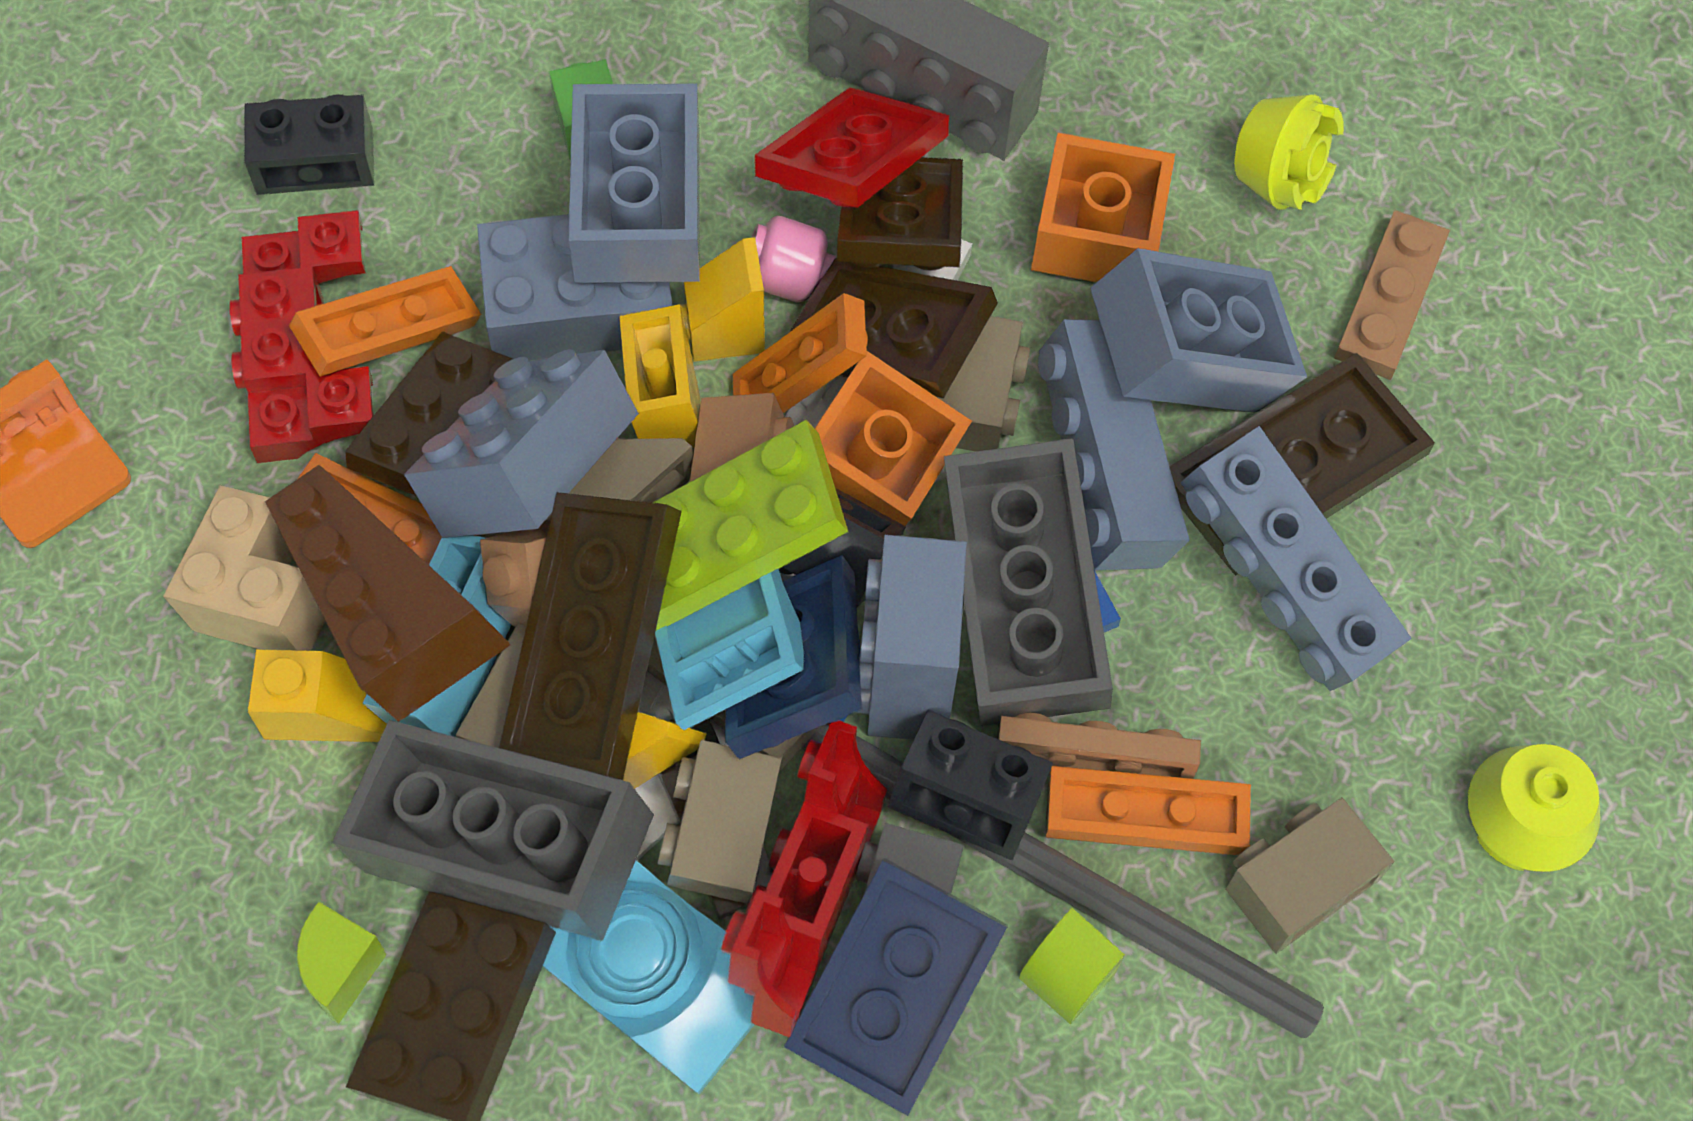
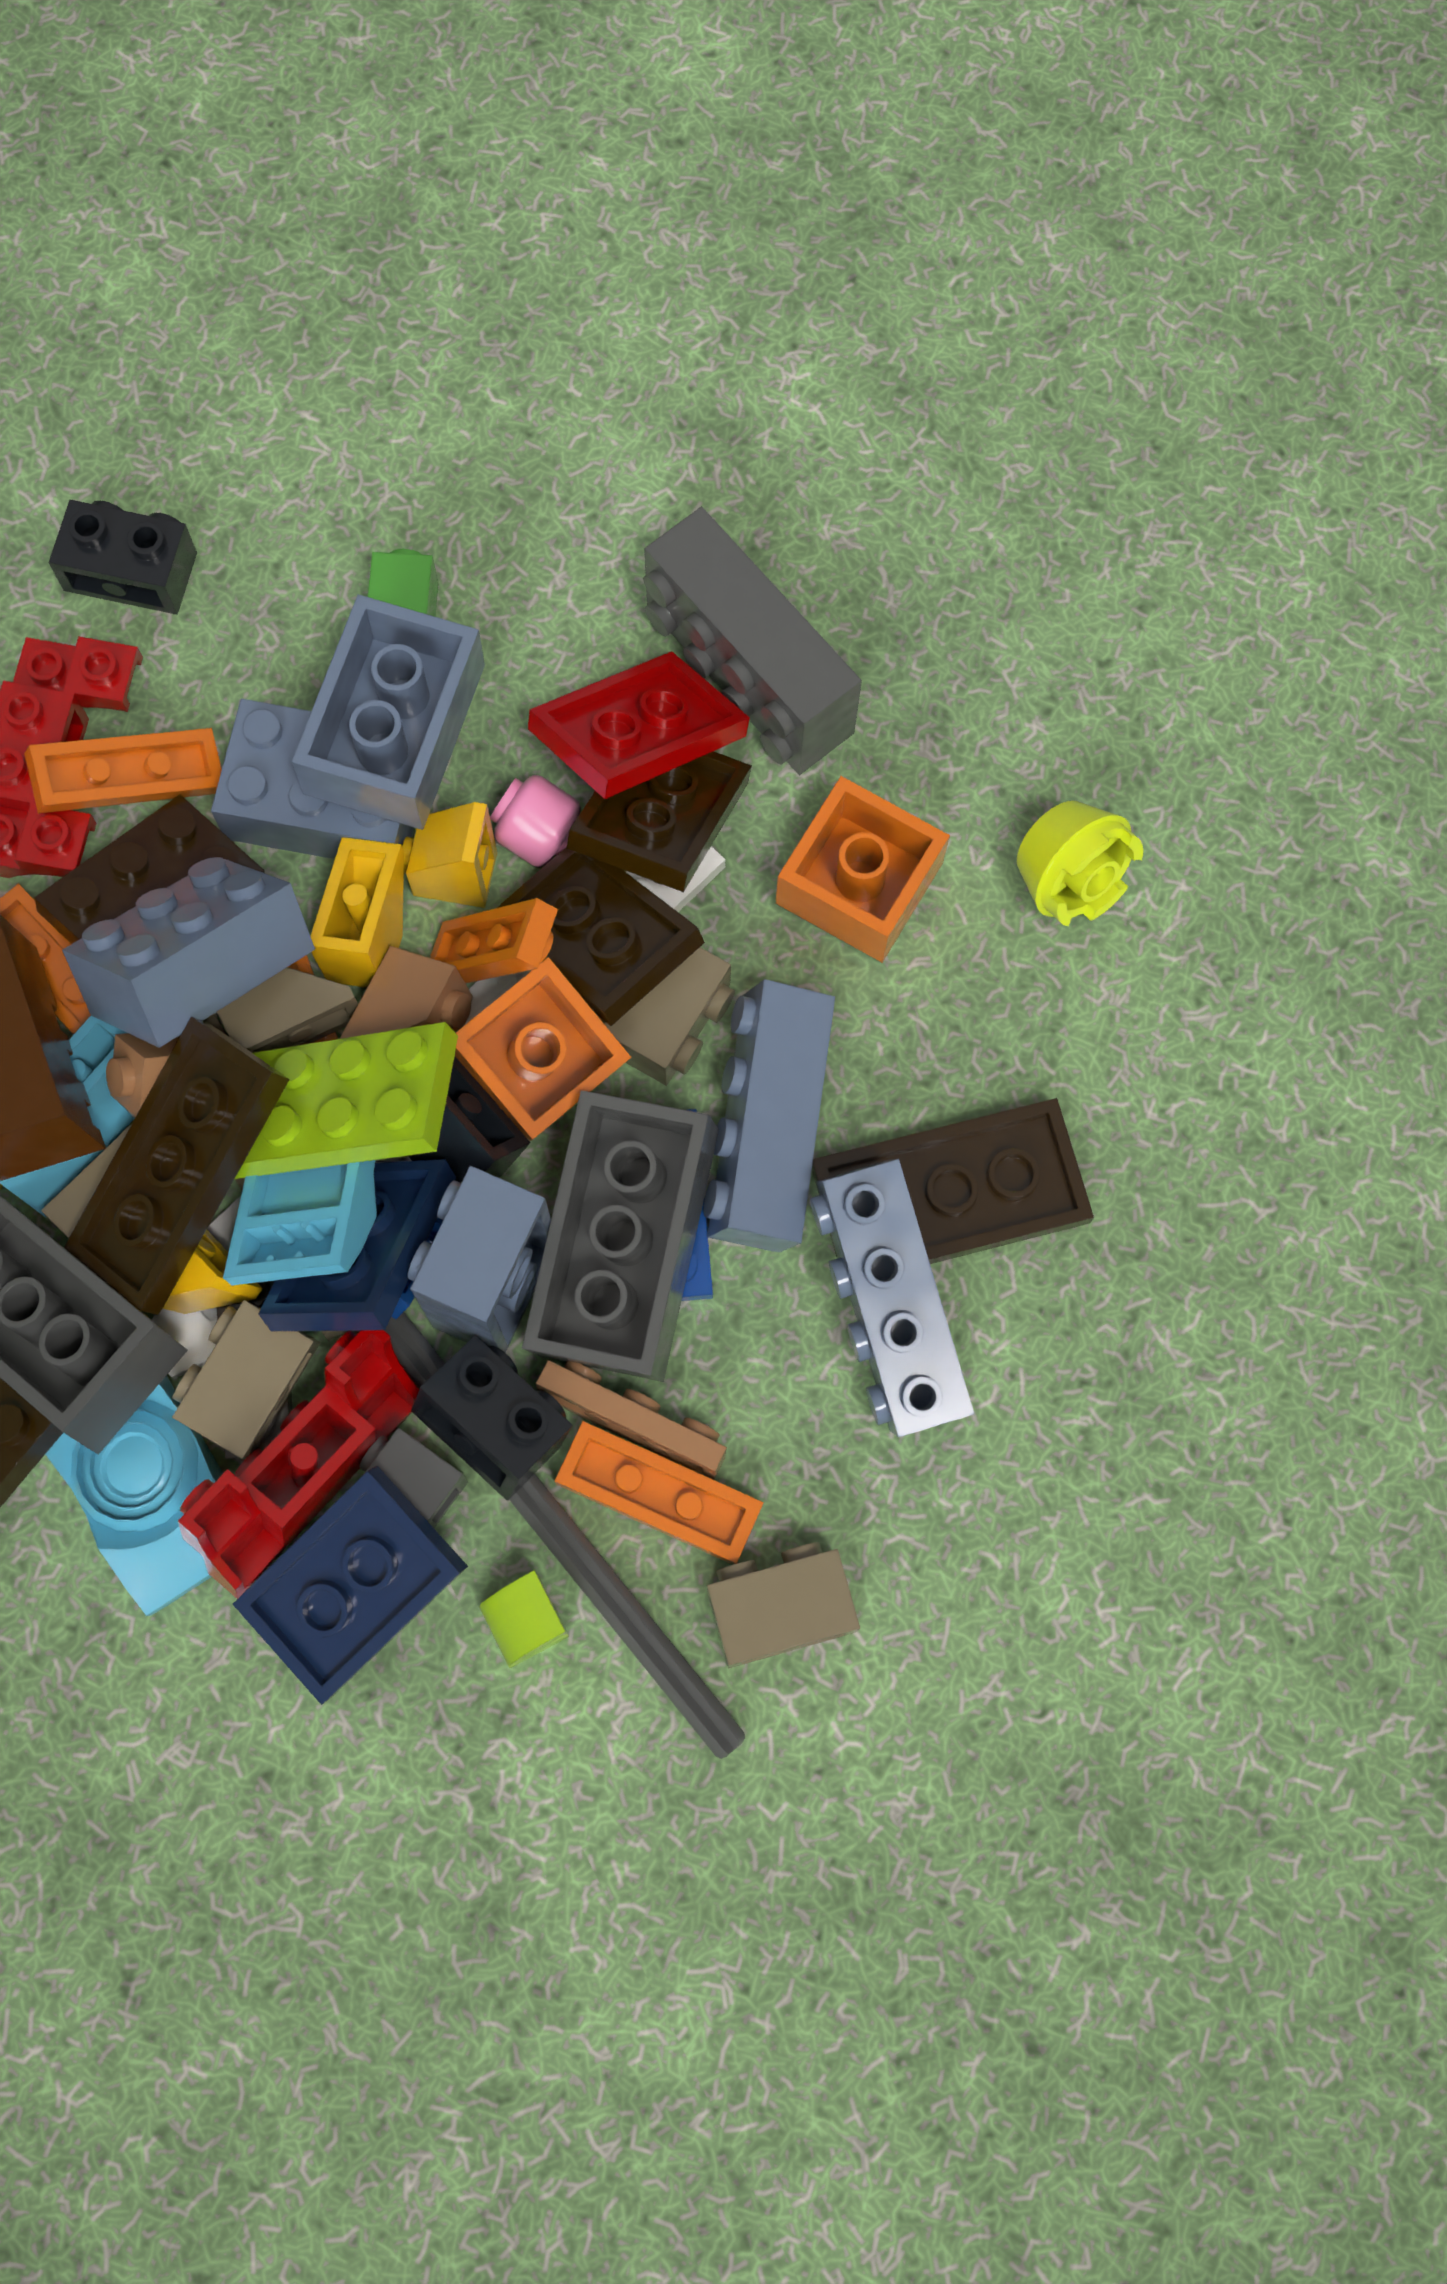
camera: 20 degrees right, 10 degrees up
sand blue brick [1090,248,1307,412] -> none
medium nougat plate [1334,209,1450,380] -> none
neon yellow cone [1468,744,1601,872] -> none

